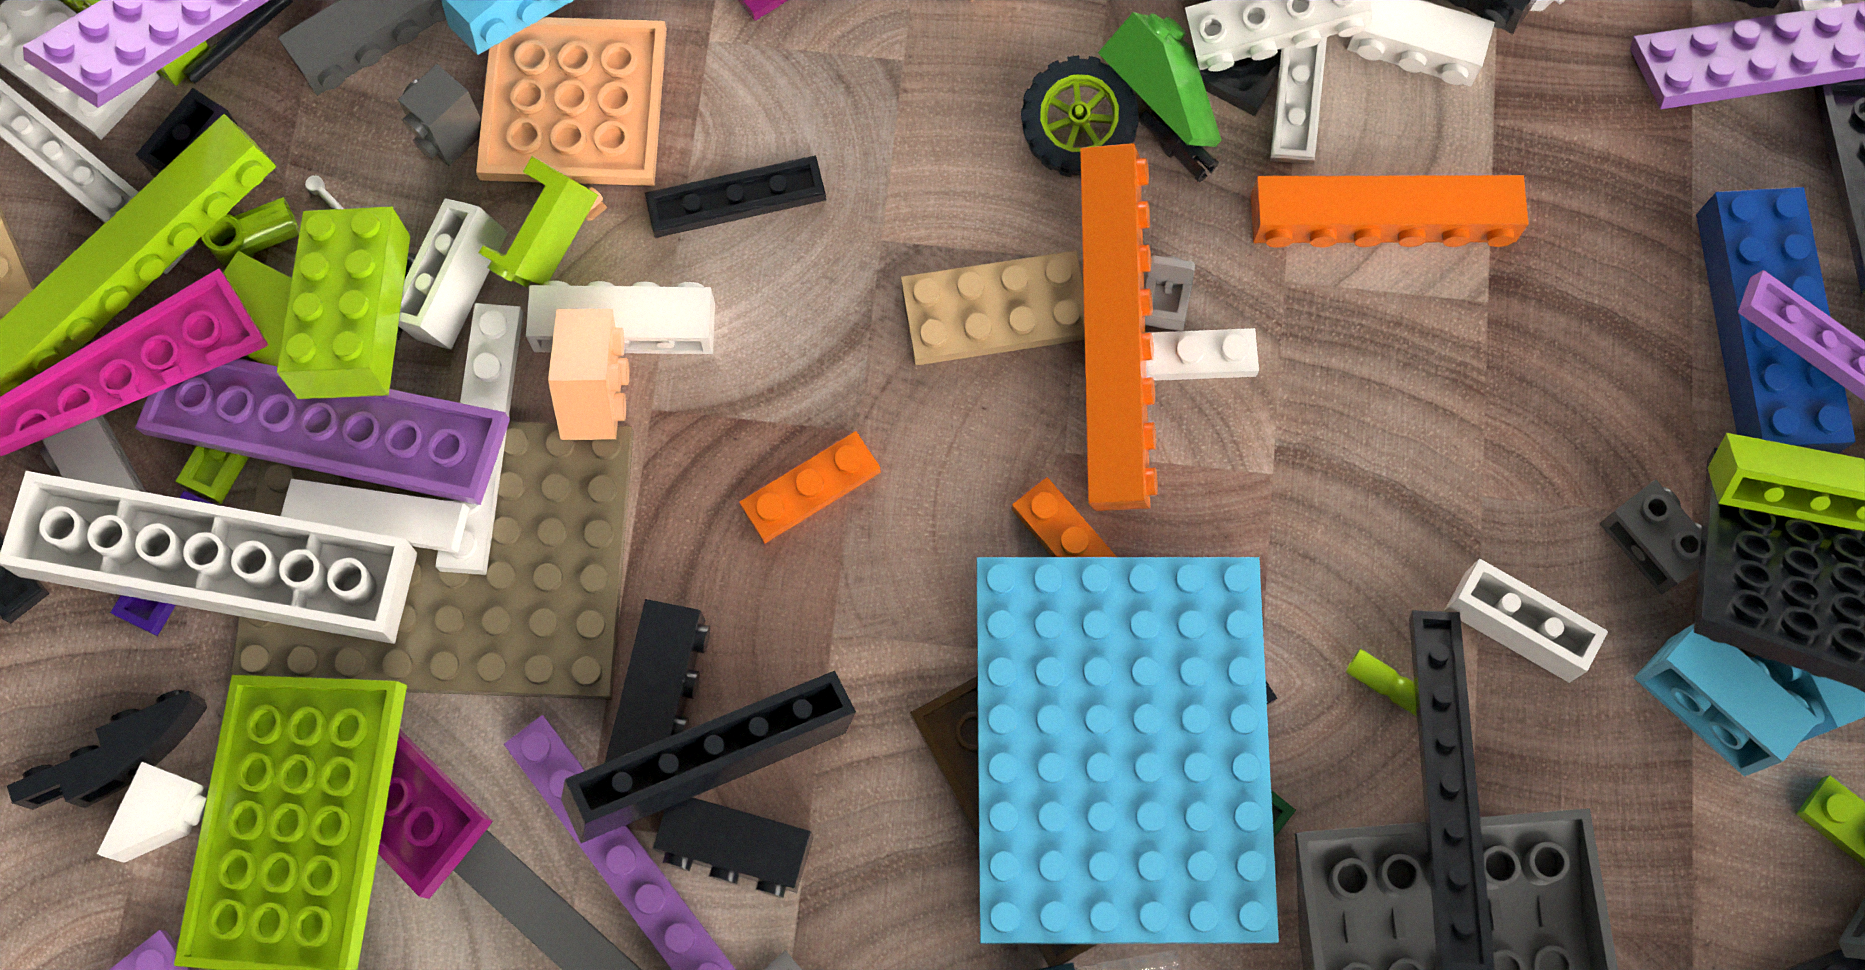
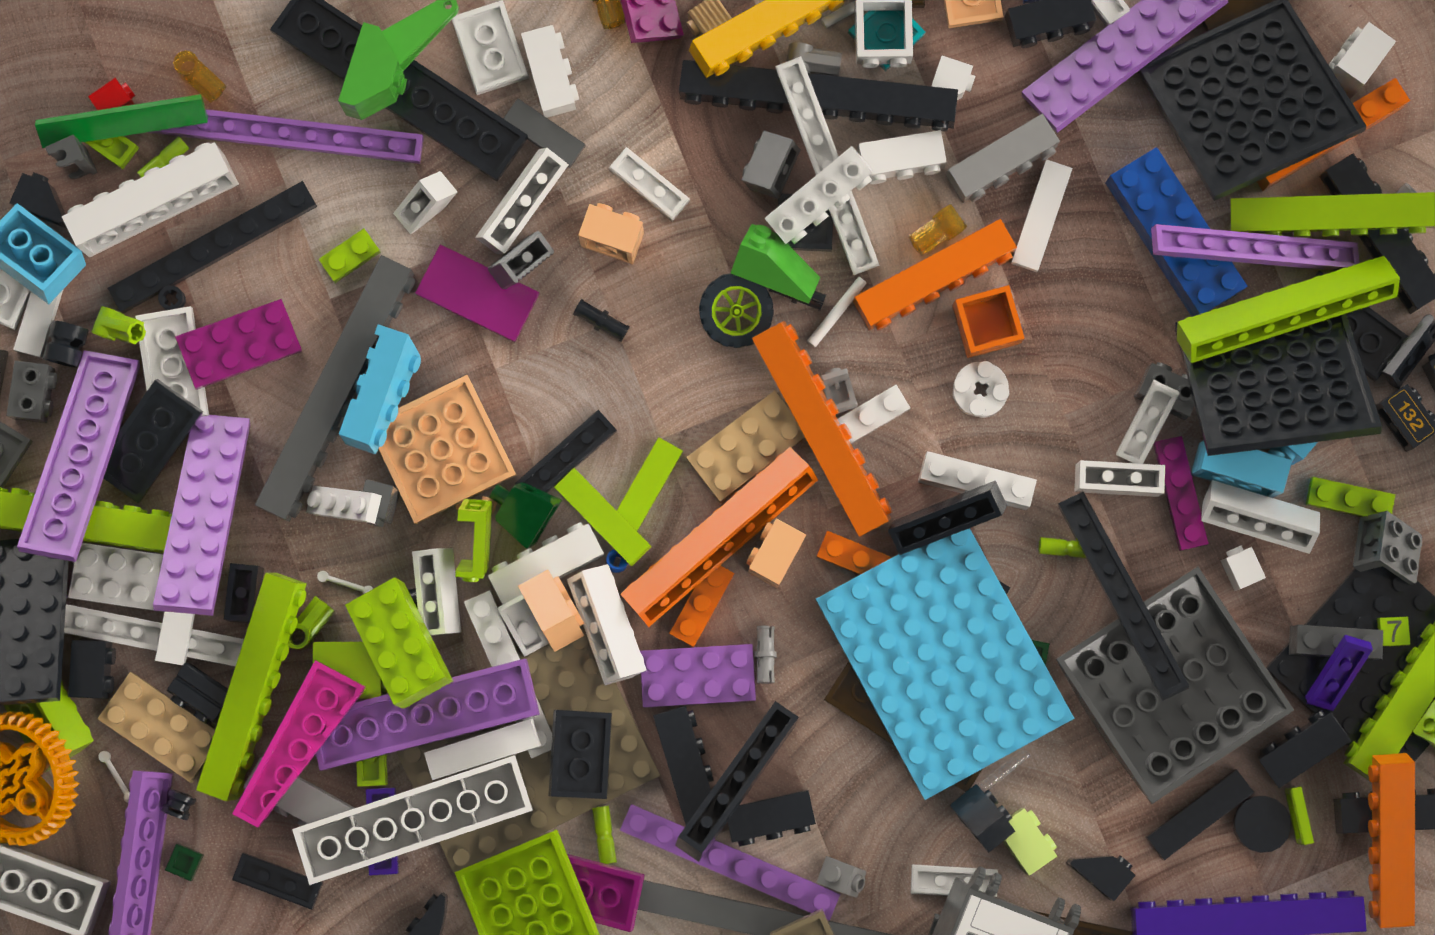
camera: 30 degrees left, 10 degrees up
none -> white tile [155,612,195,665]
none -> black brick [167,662,228,724]
none -> white plate [306,486,382,524]
none -> dark green torso [489,482,562,549]
none -> white plate [498,595,549,657]
none -> black plate [548,710,612,799]
none -> lime tile [554,468,652,566]
none -> white brick [567,564,646,685]
none -> black pin [573,299,630,342]
none -> lime piece [592,806,617,864]
none -> blue hinge [606,549,628,573]
none -> lime tile [617,437,683,532]
none -> orange brick [620,447,818,627]
none -> medium lavender plate [640,644,756,708]
none -> light nougat brick [746,518,806,589]
none -> light grey pin [754,626,777,684]
none -> white bar [807,277,867,347]
none -> black brick [888,480,1007,555]
none -> clear yellow piece [909,204,967,256]
none -> white brick [918,451,1037,510]
none -> light grey brick [946,113,1060,203]
none -> orange piece [952,285,1025,358]
none -> white plate [953,361,1009,418]
none -> white tile [1011,159,1073,272]
none -> white tile [1116,380,1179,464]
none -> magenta plate [1153,436,1208,551]
none -> white brick [1201,480,1320,554]
none -> white brick [1220,545,1266,591]

